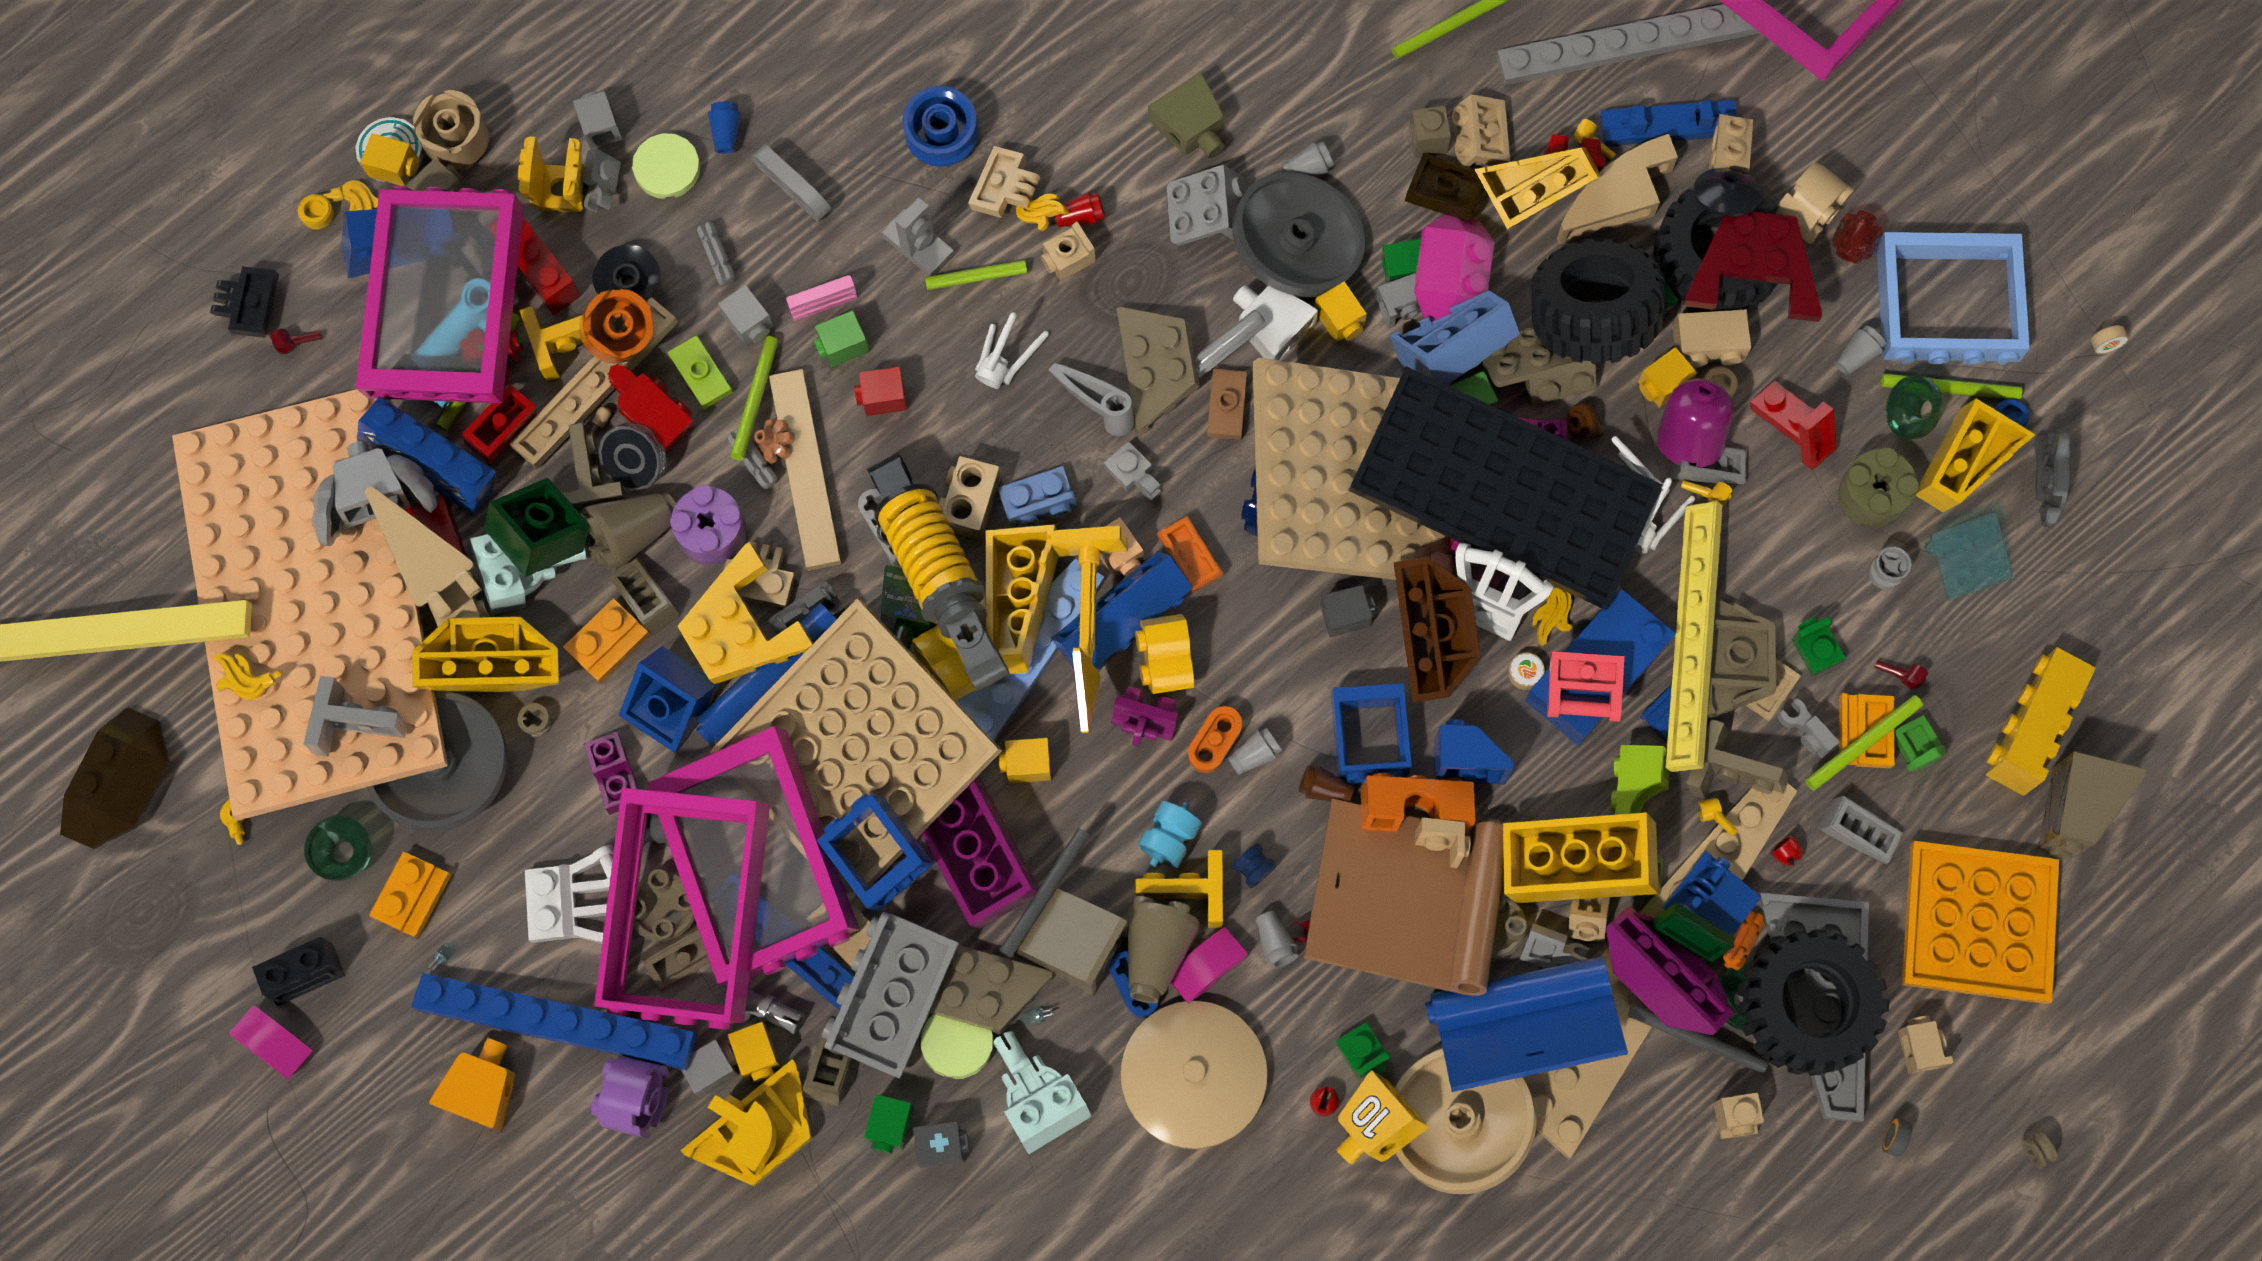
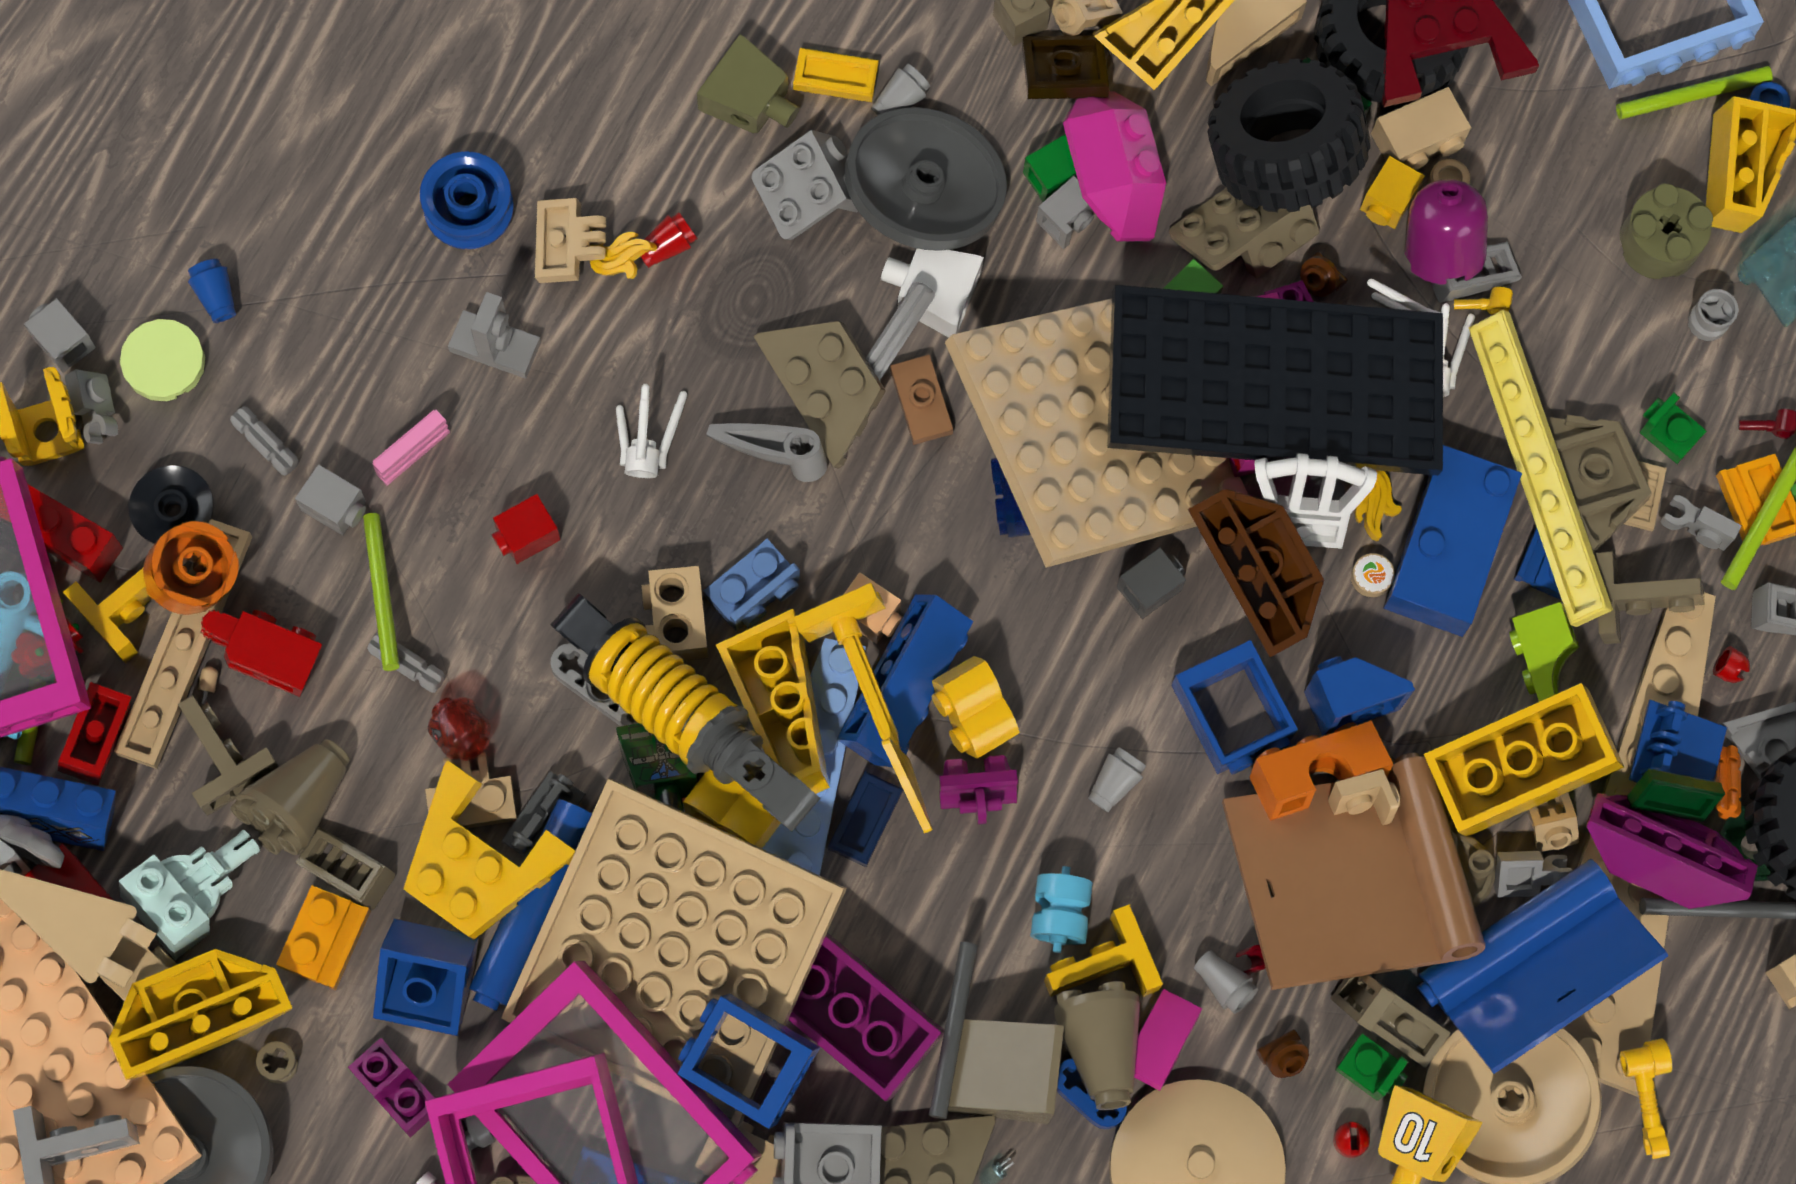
camera: 30 degrees left, 0 degrees up
dark green brick [484,477,590,577] -> none
black tile [598,422,666,491] -> none
lime plate [667,335,733,410] -> none
medium lavender brick [670,485,746,565] -> none
light grey beam [751,144,831,221] -> none
nougat plant [754,419,794,464] -> none
tan tile [769,369,842,571] -> none
bright green brick [813,310,869,367] -> none
lime bar [925,260,1027,290] -> none
yellow brick [999,738,1051,783] -> none
tan brick [1040,222,1095,281] -> none
light grey plate [1103,441,1161,501] -> none
orange plate [1157,516,1223,593] -> none
orange plate [1188,706,1242,773] -> none
dark blue wheel [1232,843,1277,889] -> none
reddish brown cone [1299,765,1354,802] -> none
yellow brick [1314,281,1367,343] -> none
medium blue wedge [1389,291,1520,385] -> none
coral plate [1547,651,1624,722] -> none
yellow hand [1698,798,1737,836] -> none
red bracket [1750,381,1837,470] -> none
light grey cone [1834,325,1886,376] -> none
clear green piece [1886,376,1943,439] -> none
none -> clear red head [427,697,492,761]
none -> yellow tile [793,48,879,102]
none -> dark blue tile [828,771,903,867]
none -> reddish brown plate [1256,1029,1309,1078]
none -> dark tan bracket [1330,975,1451,1068]
none -> yellow brick [1620,1038,1672,1159]

